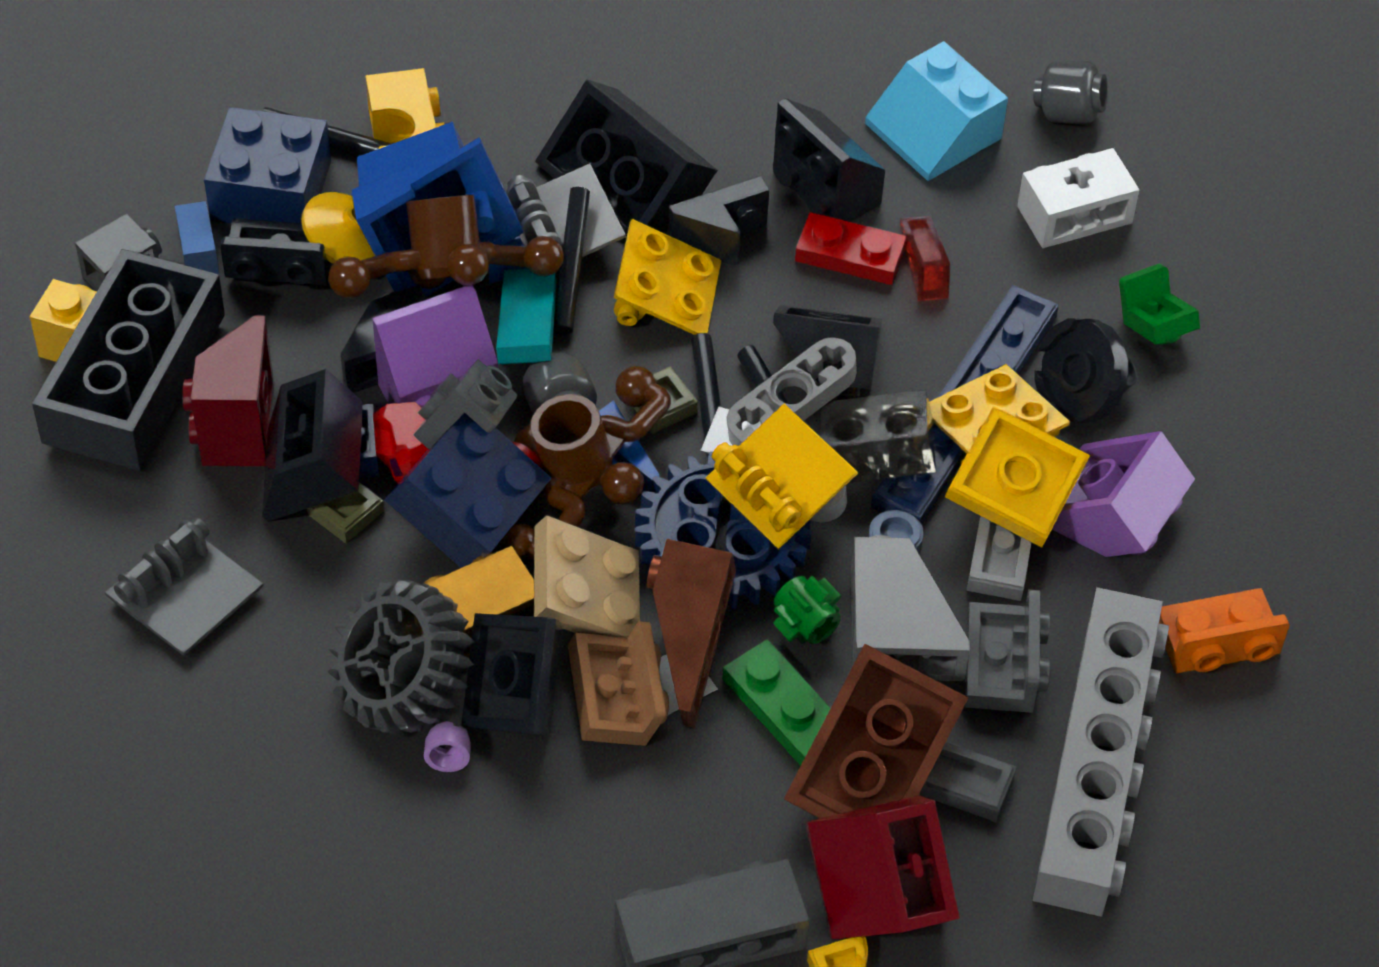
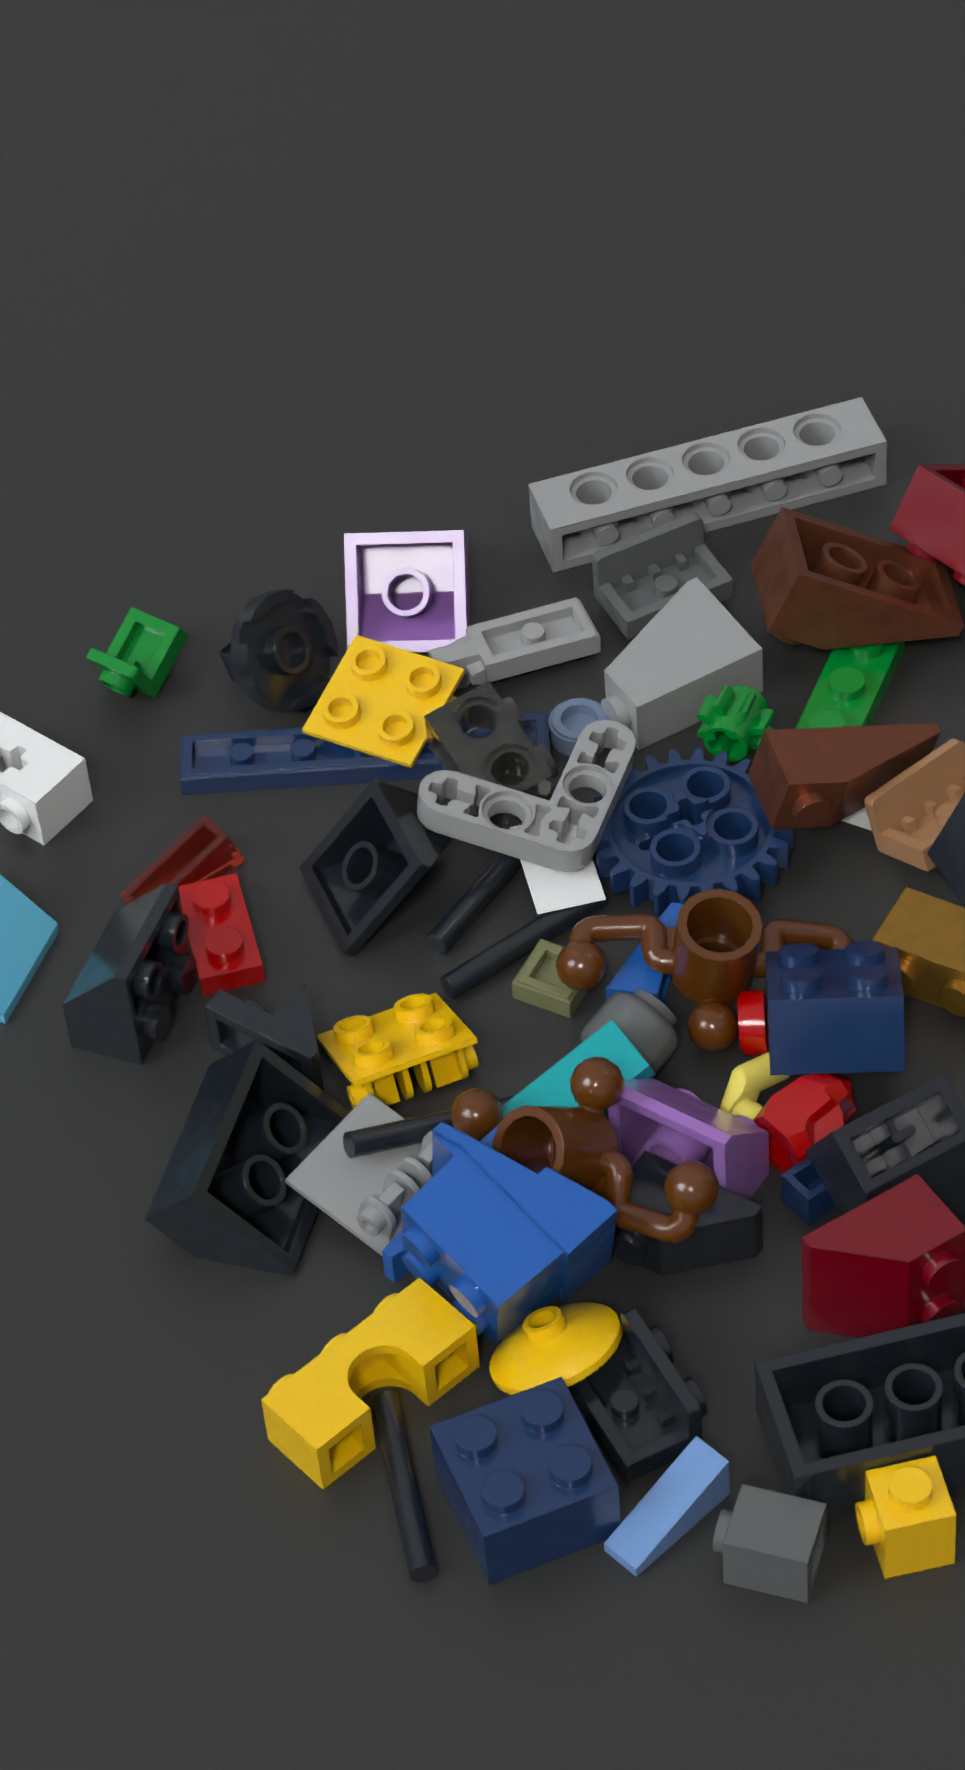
camera: 115 degrees left, 5 degrees down
dark grey bracket [413,359,517,450] -> none
tan plate [534,515,640,638] -> none
yellow hinge [706,403,858,549] -> none
yellow tile [945,406,1090,547] -> none
orange bracket [1159,588,1290,674] -> none

